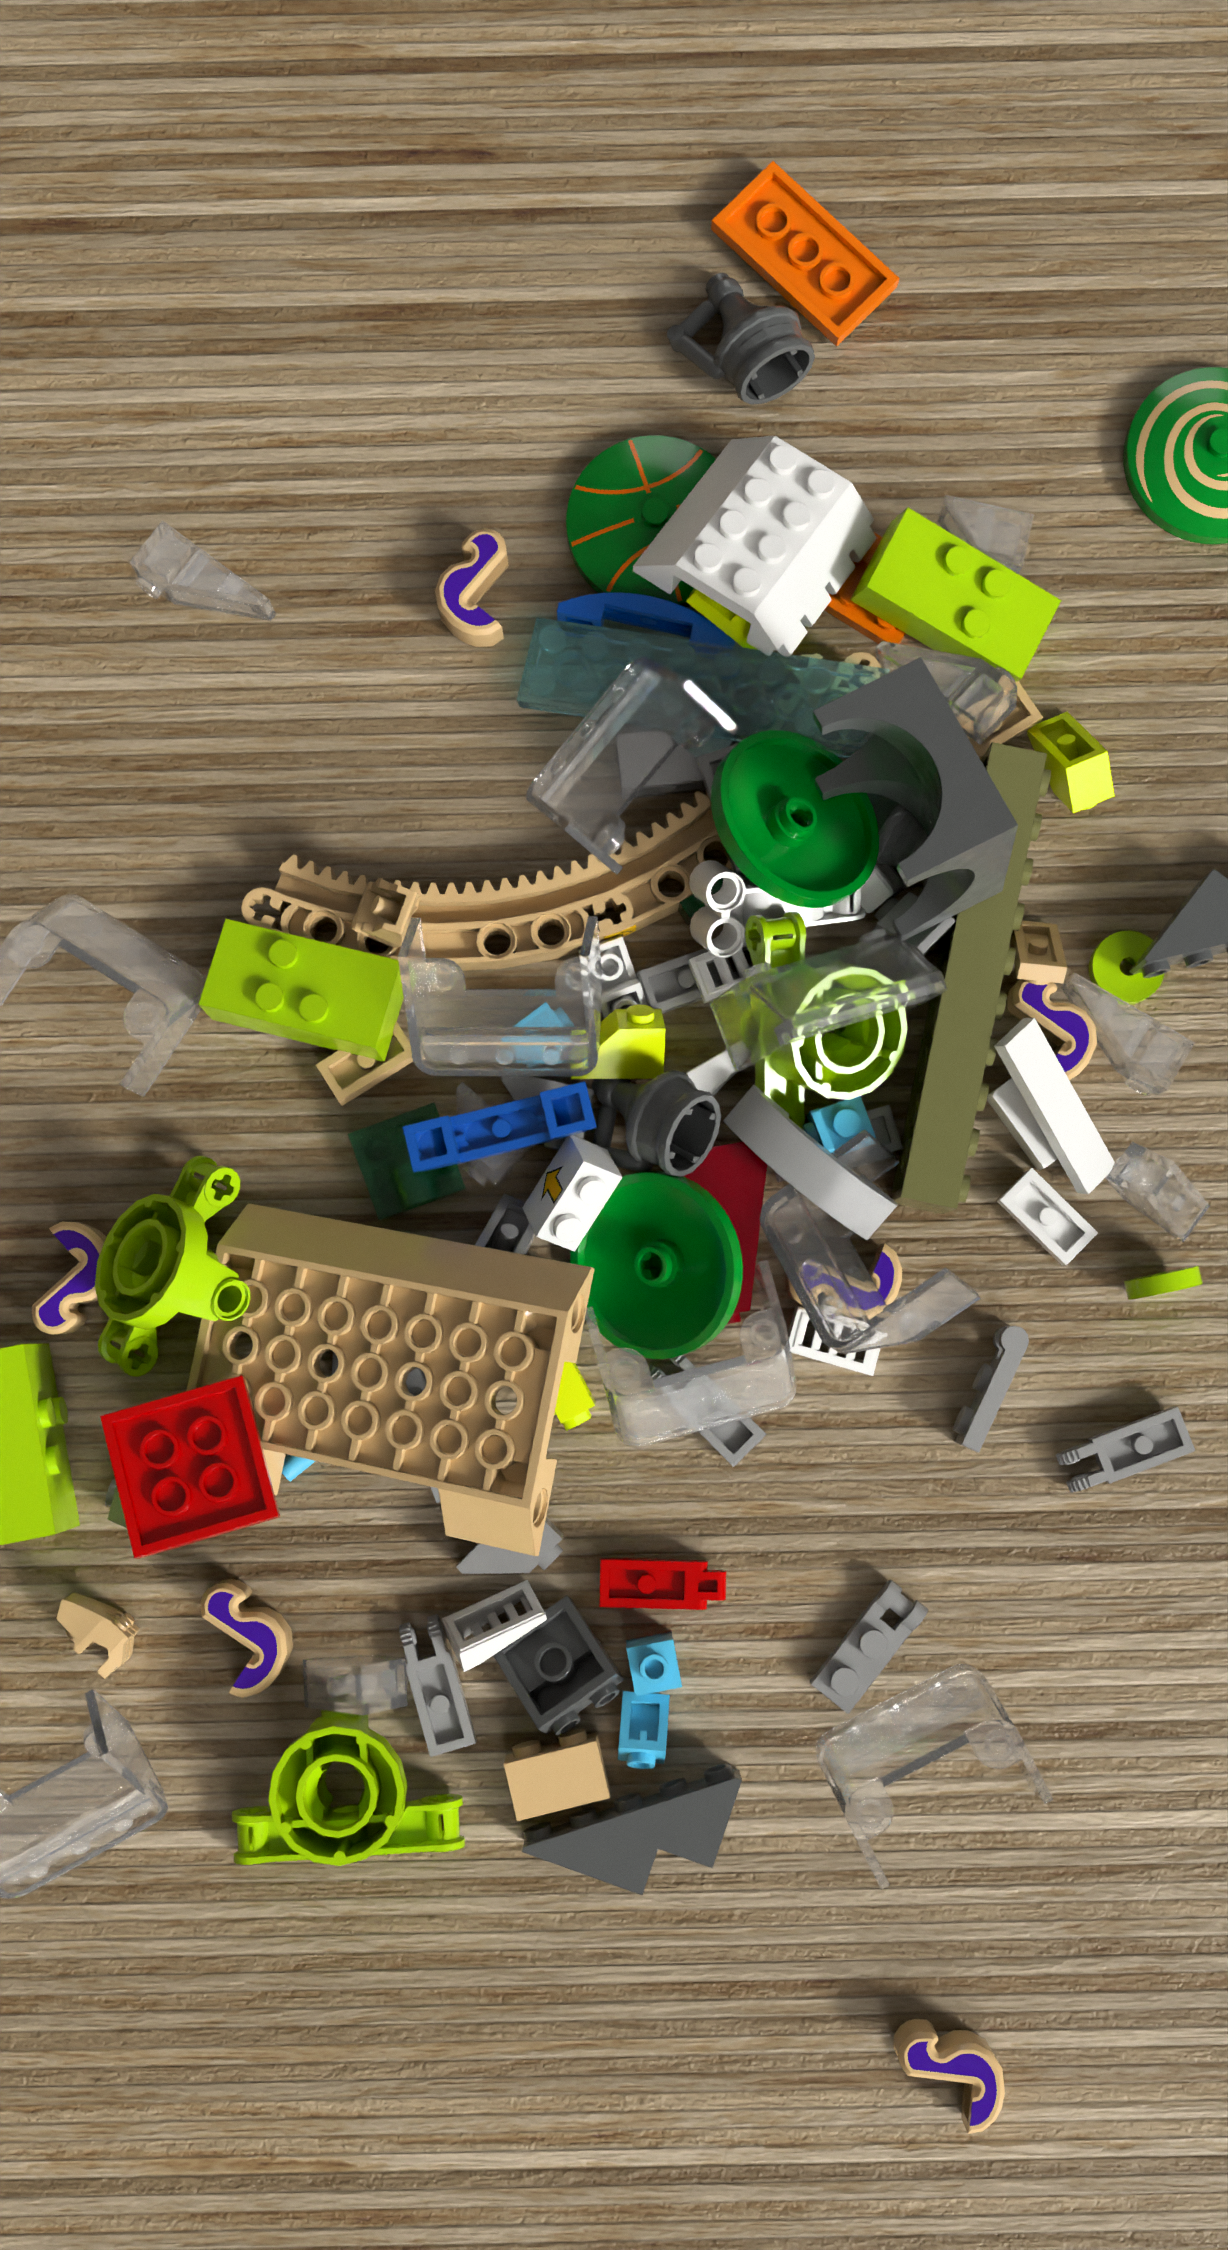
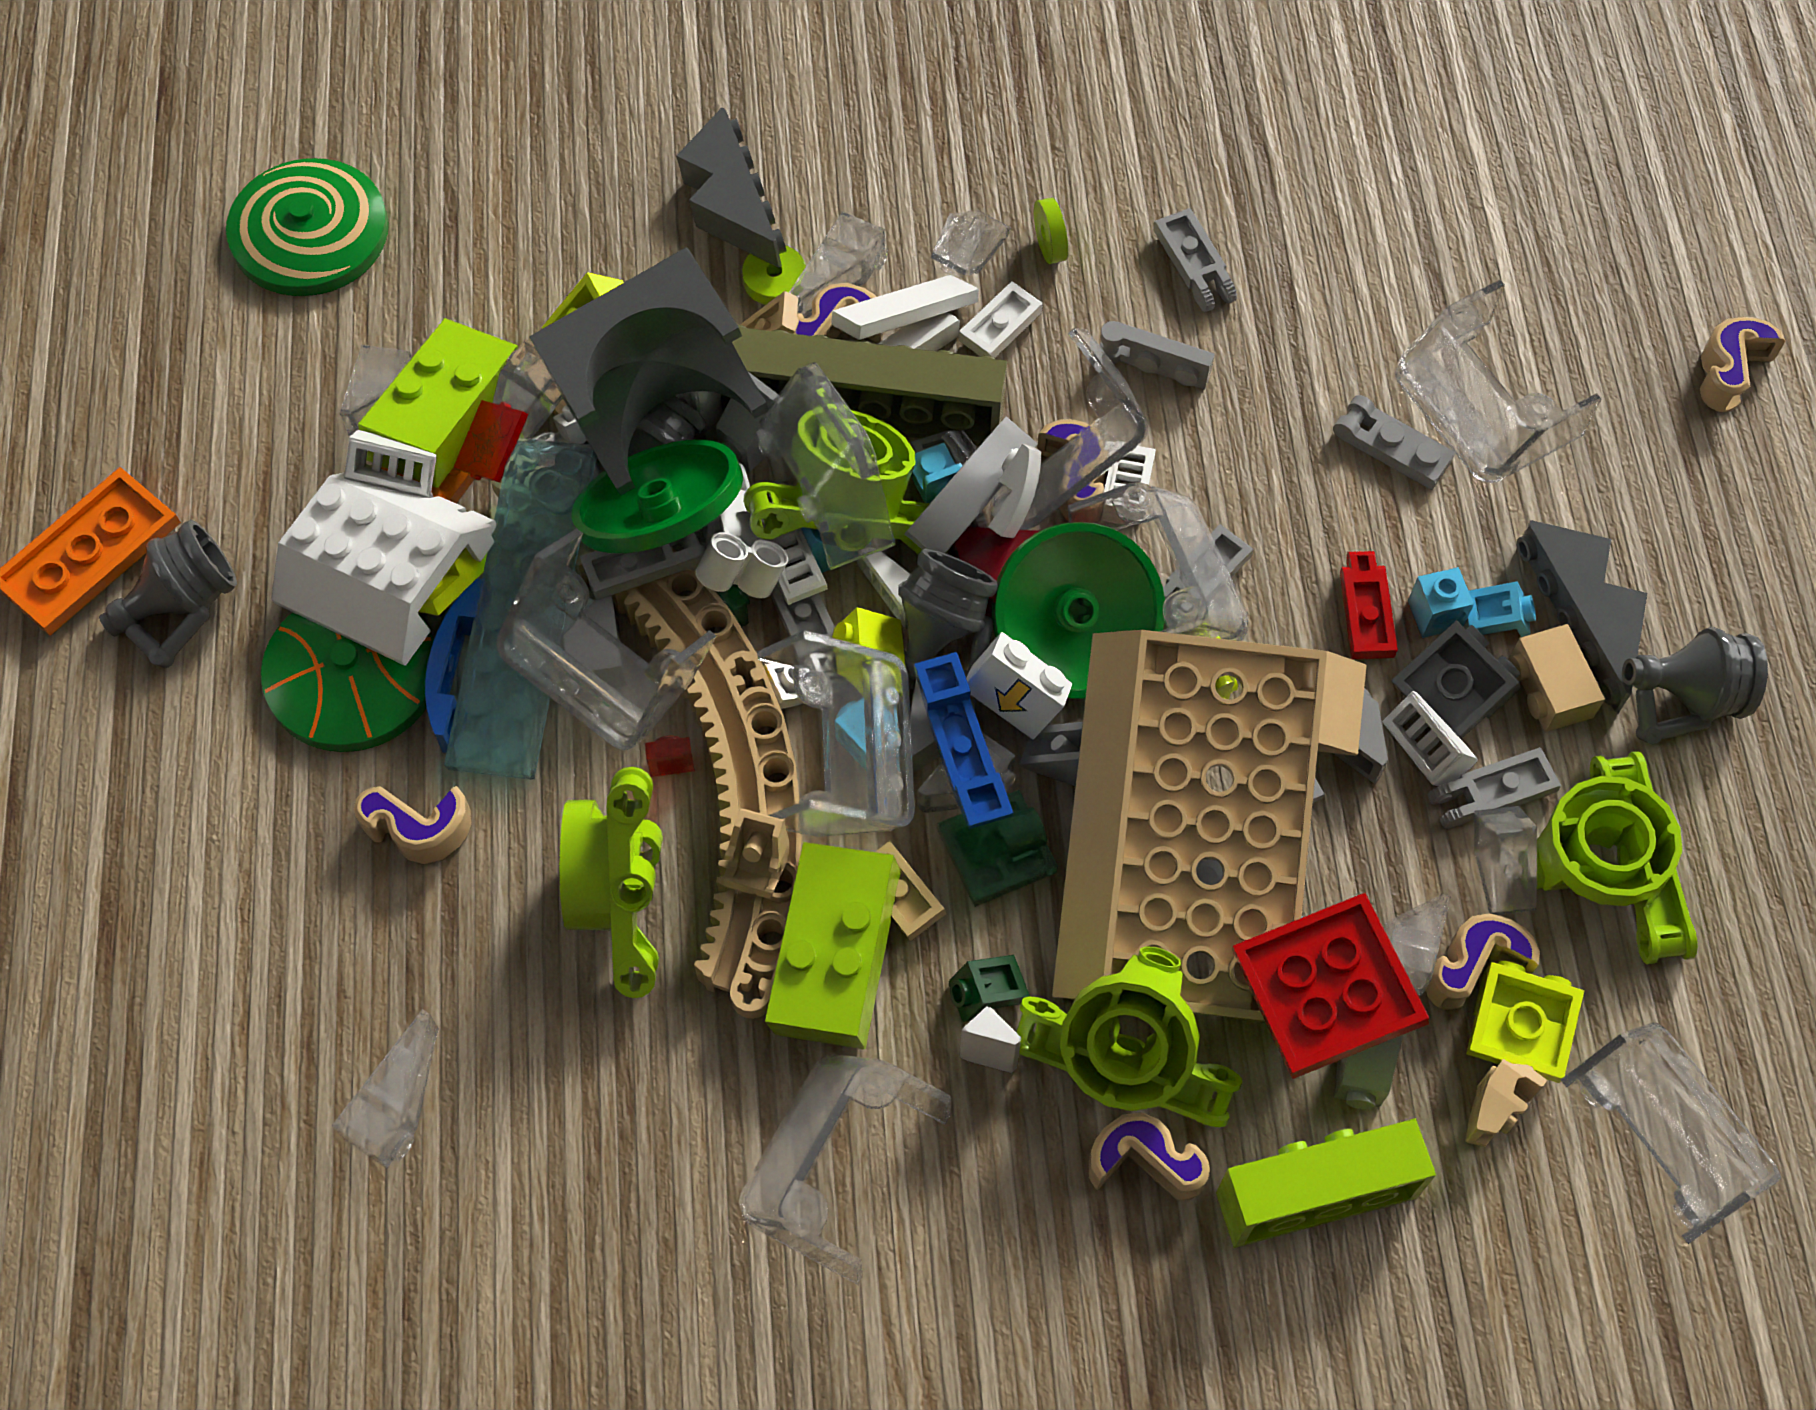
camera: 95 degrees left, 20 degrees down
none -> white slope [344,430,437,498]
none -> red piece [453,400,529,483]
none -> lime piece [559,767,663,998]
none -> clear red plate [645,735,695,777]
none -> dark green bracket [949,955,1030,1022]
none -> white slope [960,1006,1021,1073]
none -> white slope [988,444,1041,538]
none -> clear slope [1383,894,1451,996]
none -> neon yellow plate [1466,961,1585,1083]
none -> dark grey piece [1622,626,1768,745]

